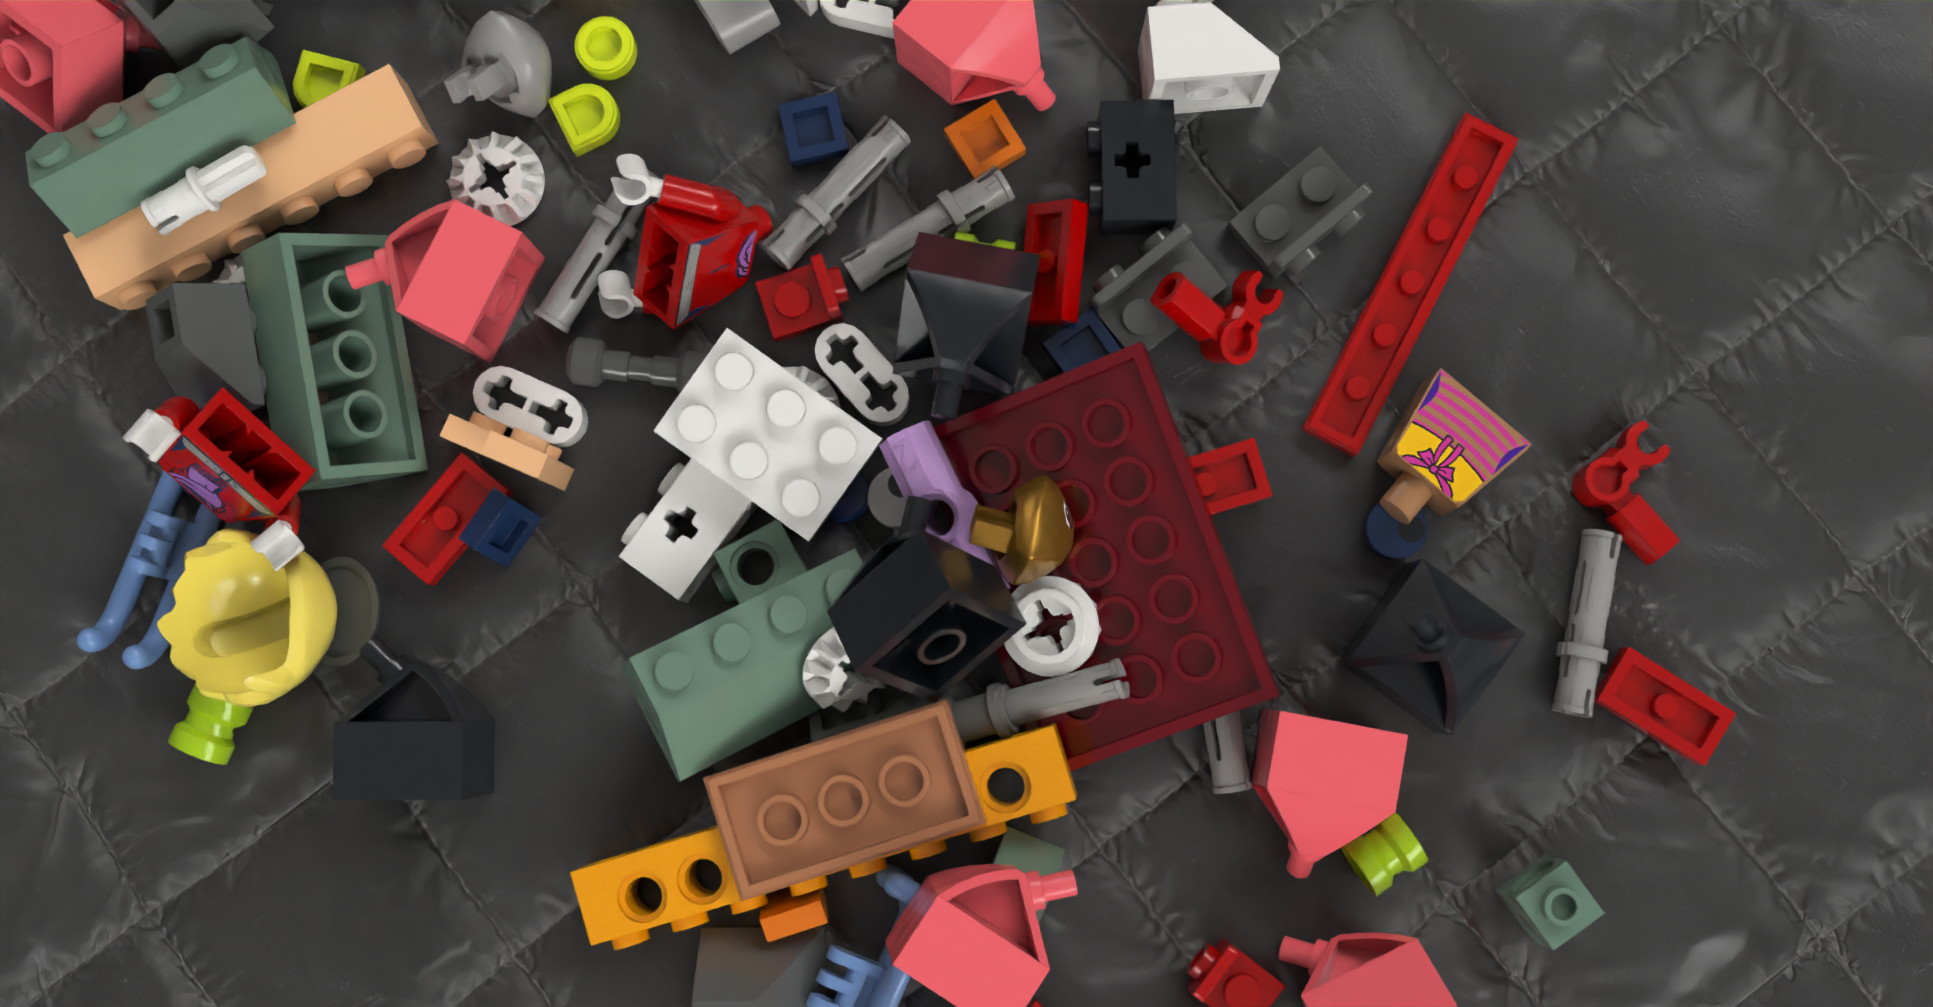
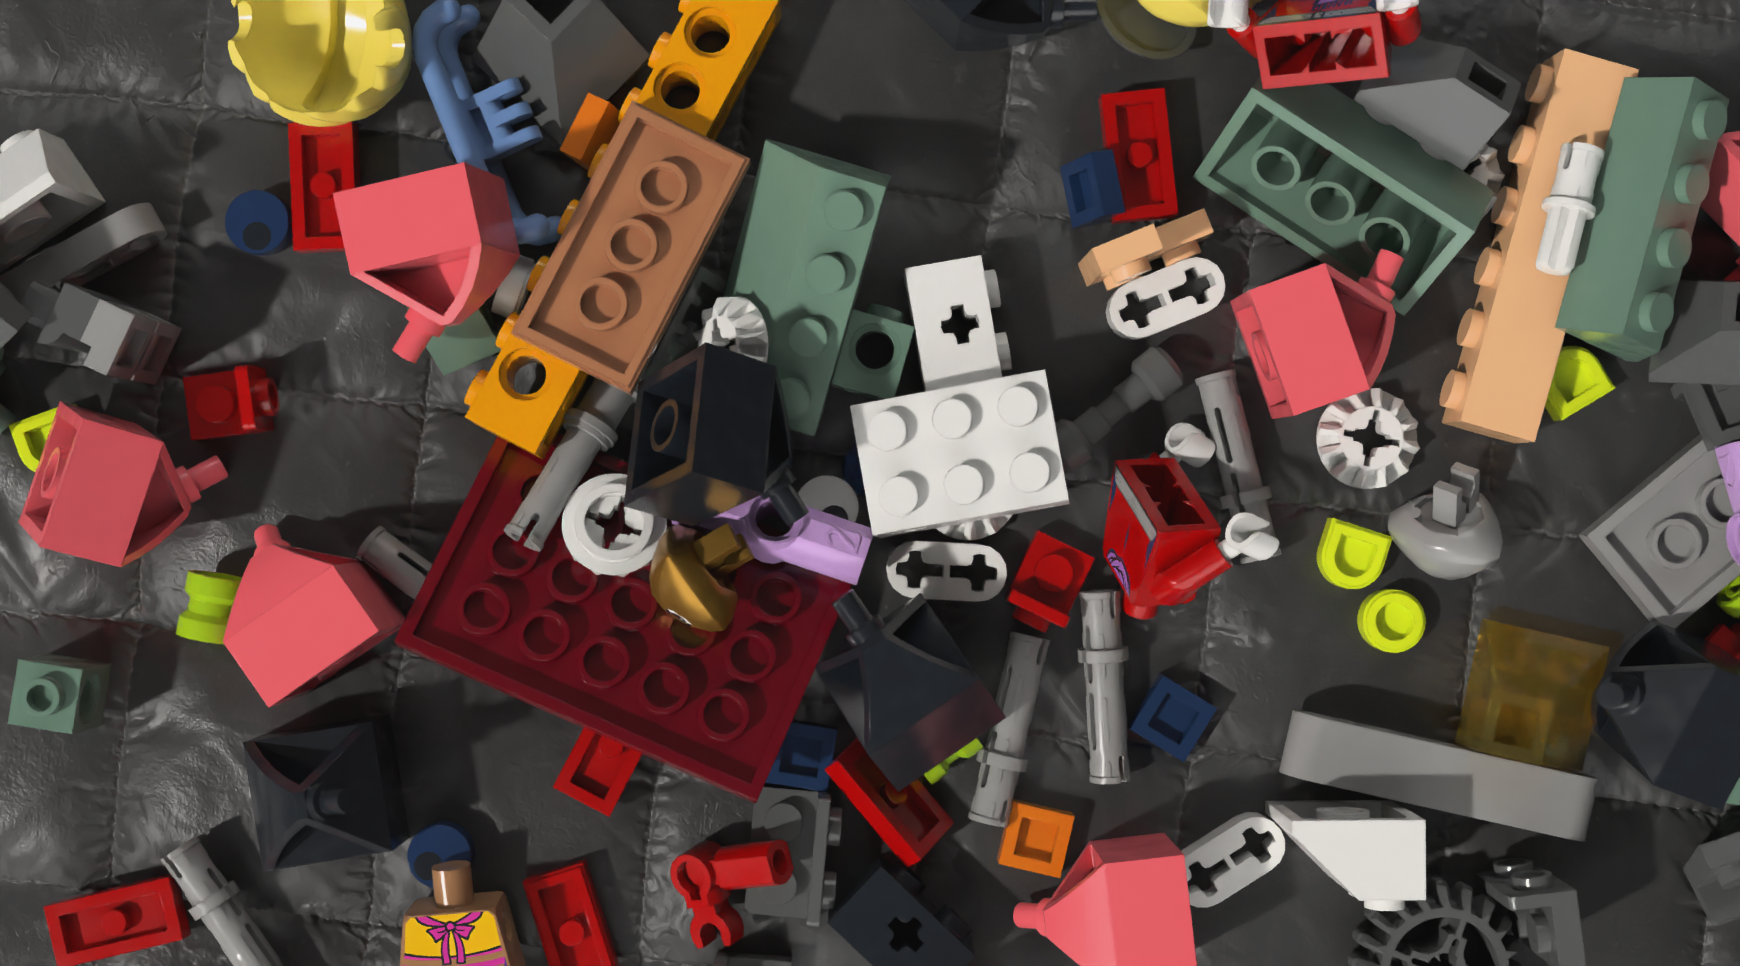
camera: 130 degrees right, 5 degrees up
none -> white tile [491,255,536,318]

